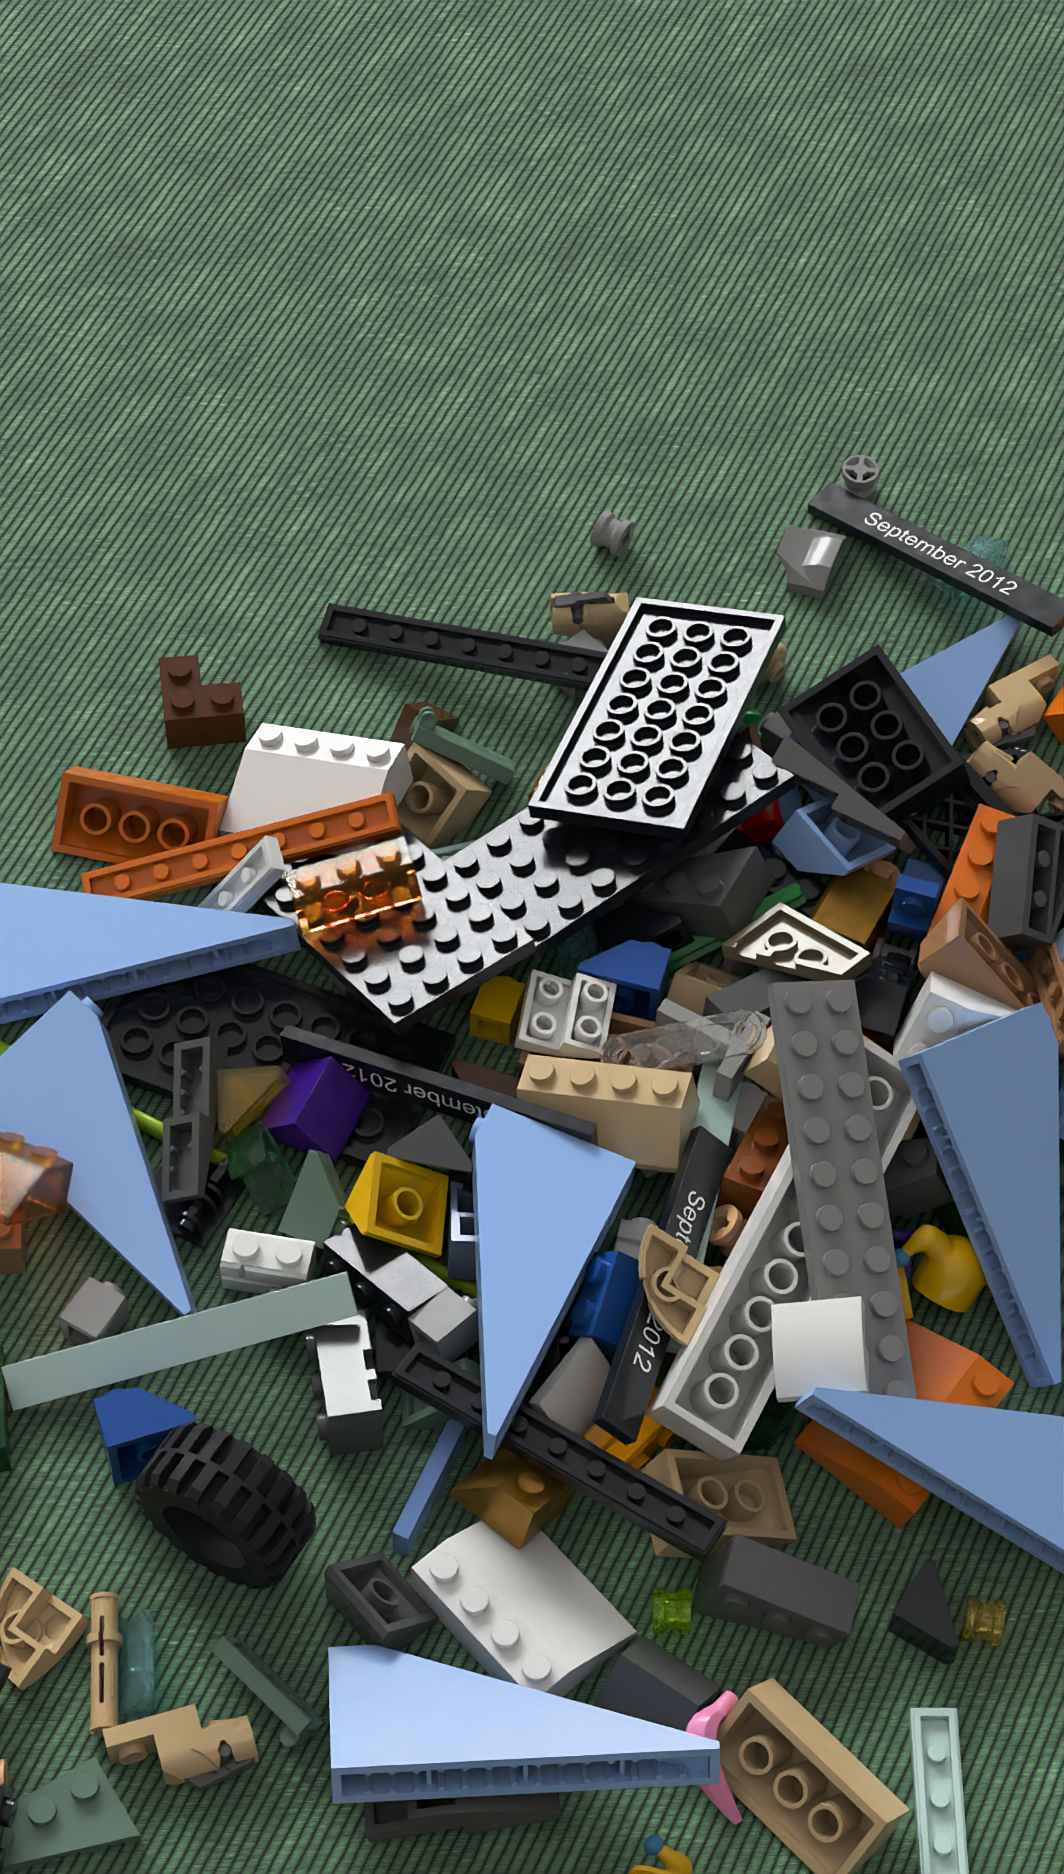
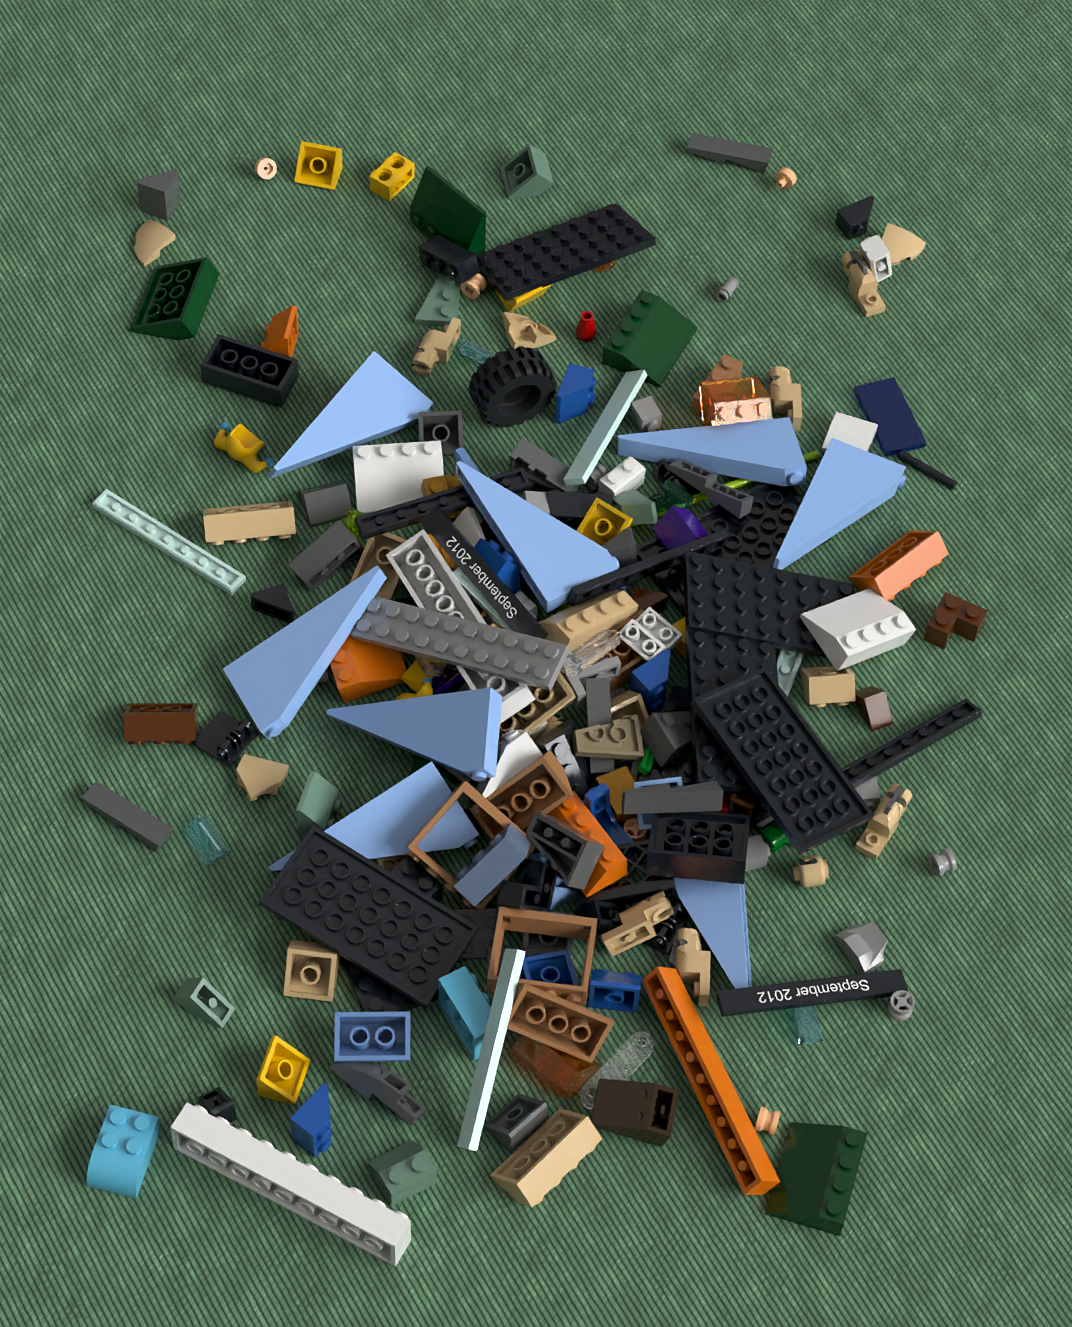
camera: 125 degrees right, 0 degrees up
orange tile [81,792,403,901] -> none
tan pin [86,1592,123,1737] -> none
white tile [197,835,286,913] -> none
sand green hinge [211,1636,326,1747] -> none
clear yellow slope [217,1066,290,1143] -> none
clear orange slope [284,836,422,935] -> none
sand green hinge [409,707,515,785] -> none
tan brick [638,1224,720,1347] -> none
bright pink piece [685,1691,743,1825] -> none
white slope [771,1296,869,1403] -> none
clear yellow wheel [962,1595,1006,1647] -> none

